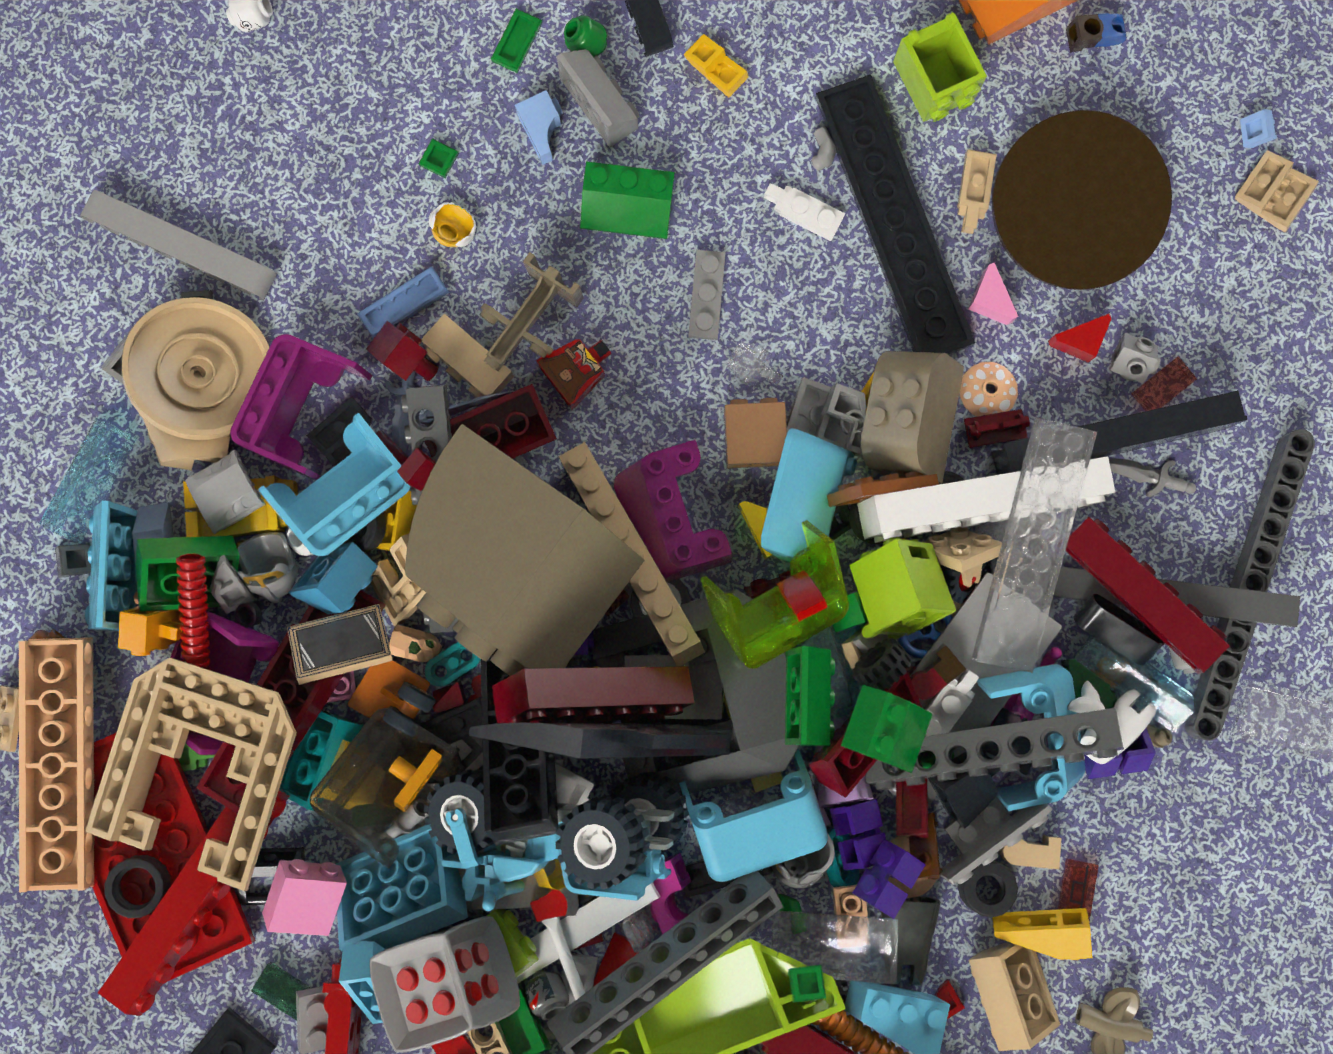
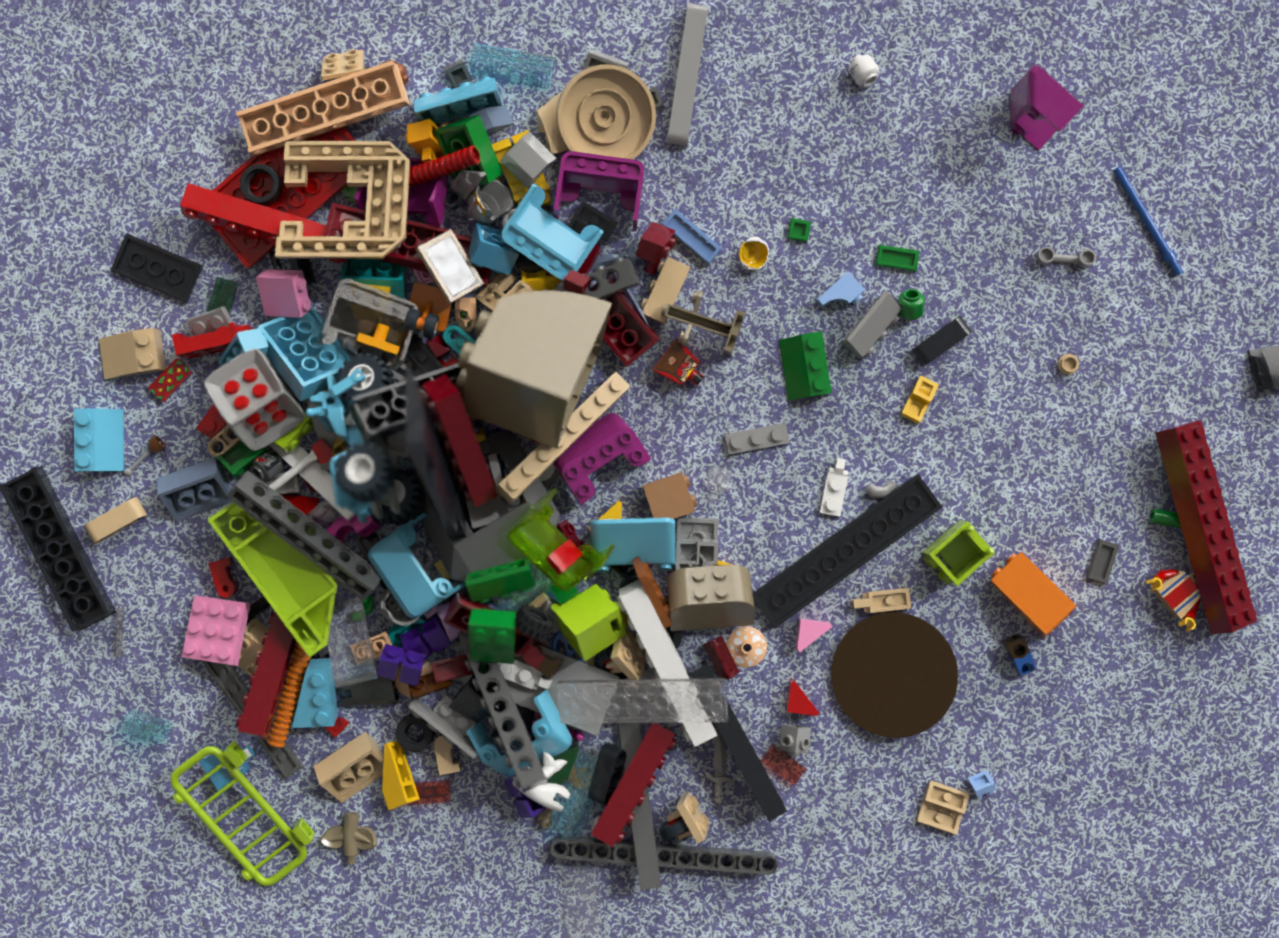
camera: 85 degrees right, 5 degrees up
green tile [788,964,826,1003] -> none
none -> tan plate [659,791,710,844]

